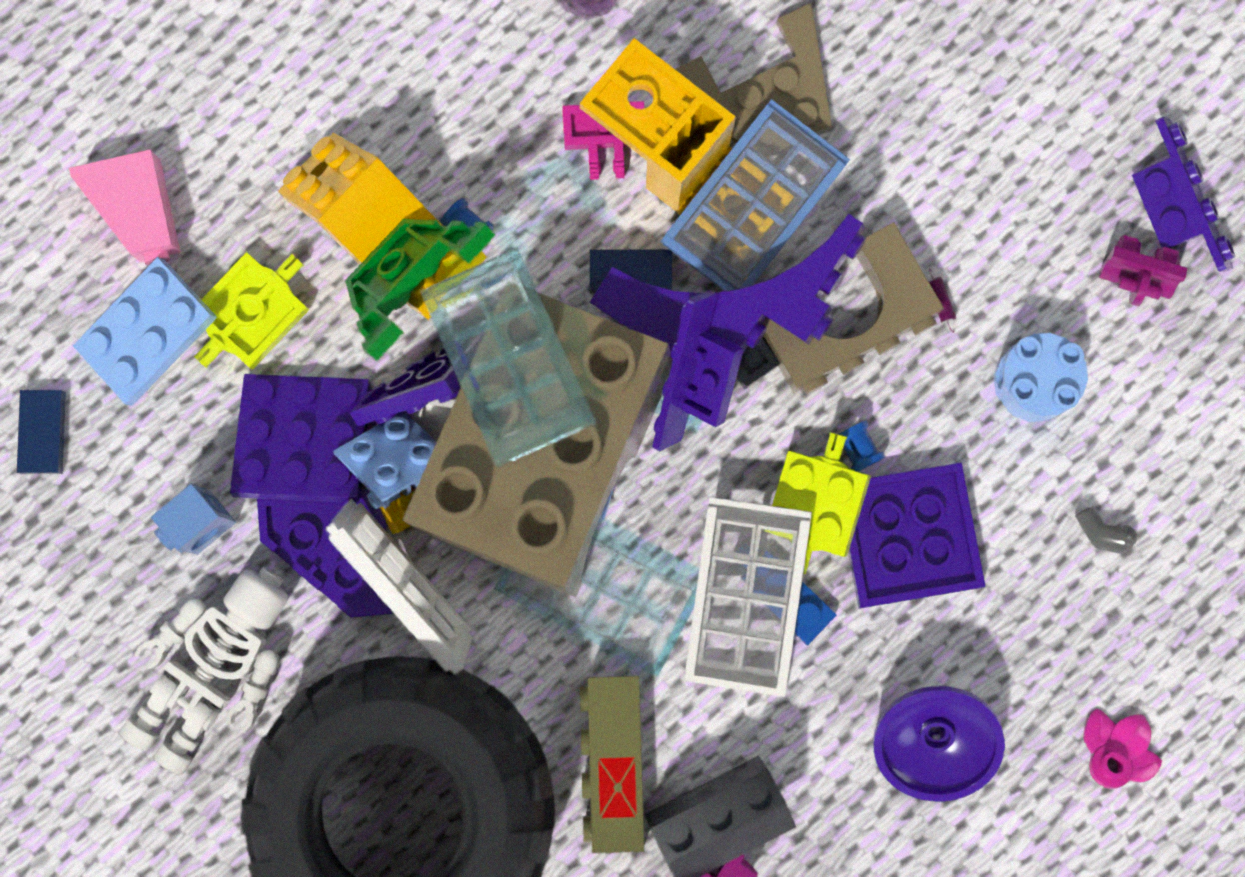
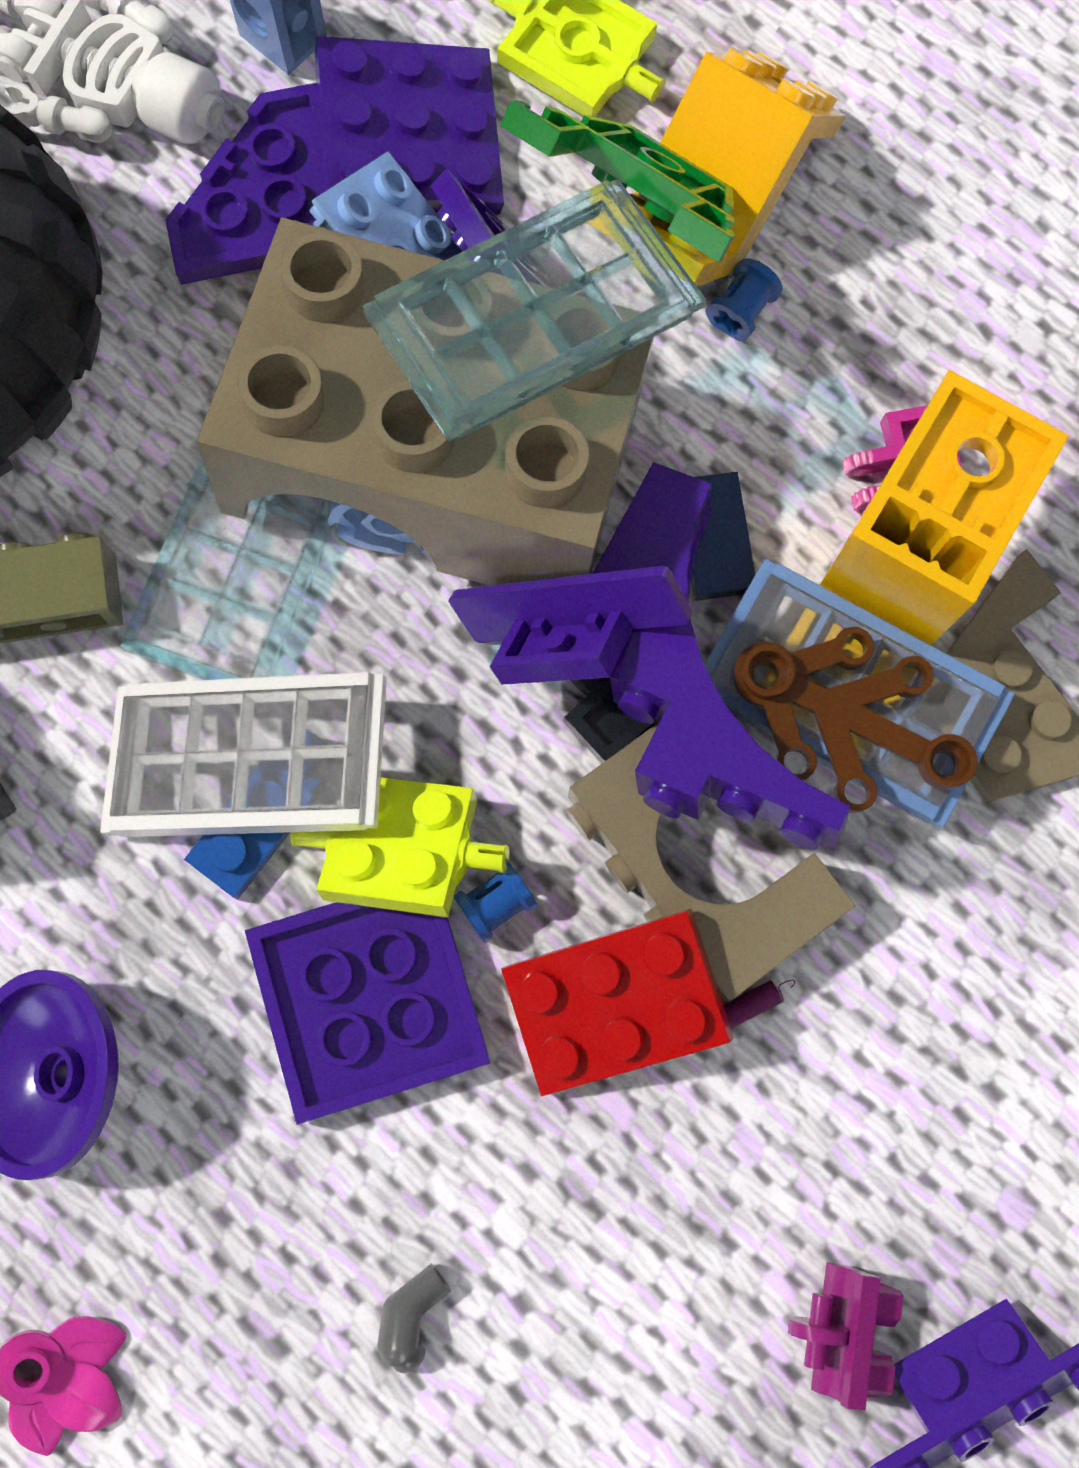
camera: 80 degrees right, 5 degrees down
white piece [326,498,473,675] -> none
light blue brick [994,333,1088,422] -> none
none -> red plate [501,909,734,1097]
none -> reddish brown plant [733,627,978,814]

